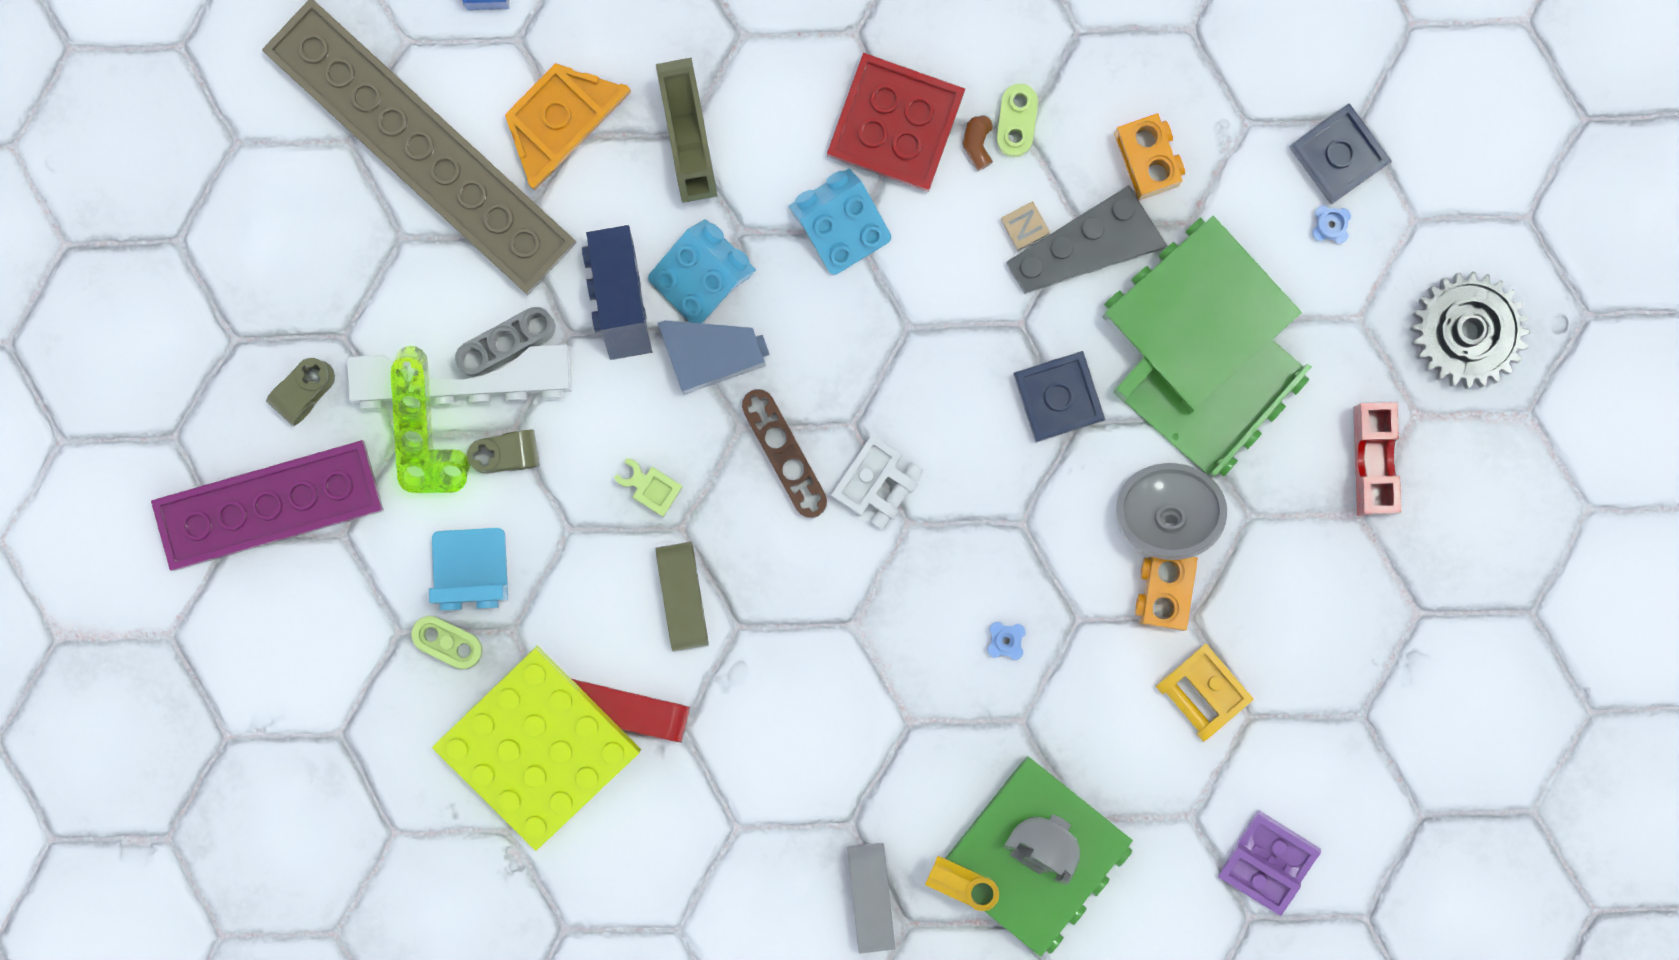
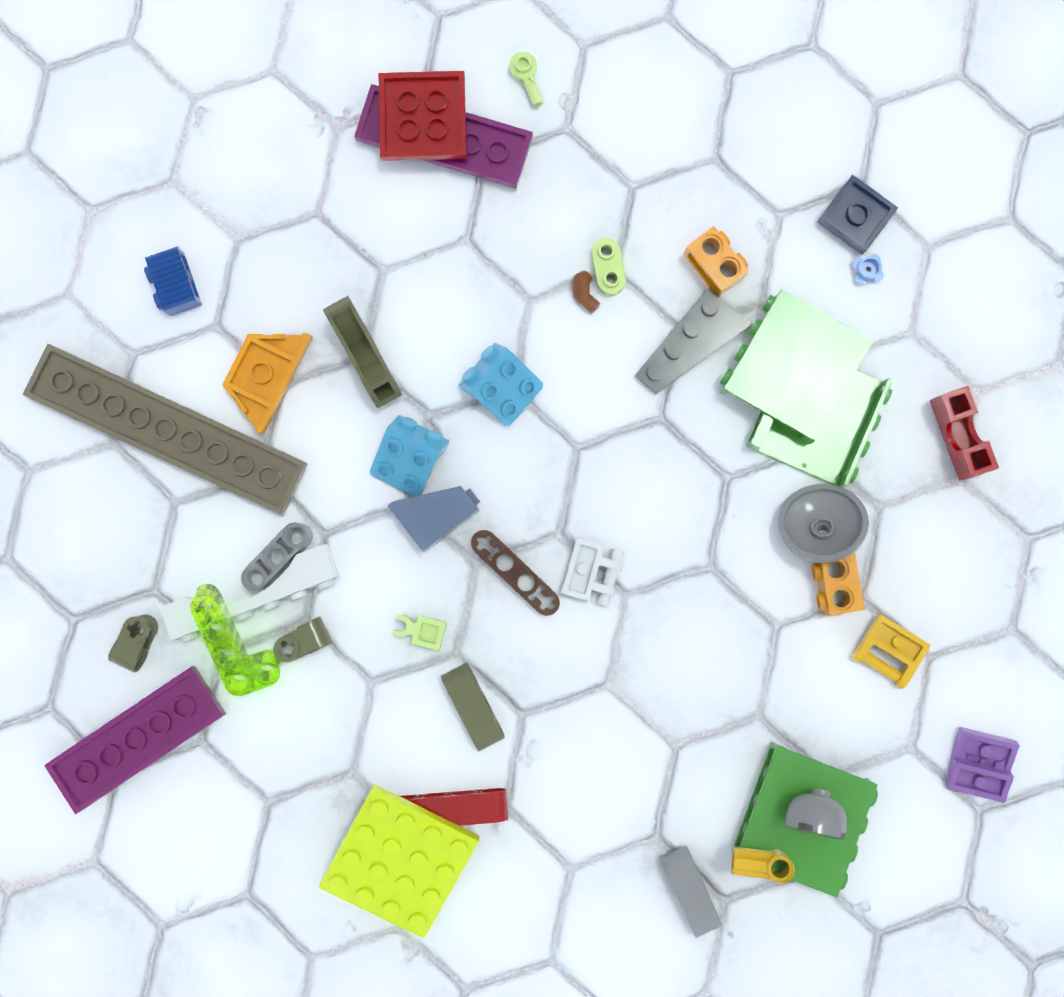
camera: 15 degrees left, 0 degrees up
yellowish green plate [411,616,483,669] -> none
medium azure bracket [429,528,509,611] -> none
dark blue wedge [582,225,653,360] -> none
red plate [827,53,966,192] -> none
light blue plate [987,622,1026,660] -> none
tan tile [1000,201,1050,251] -> none
dark blue plate [1013,351,1106,443] -> none
gear [1410,271,1530,389] -> none

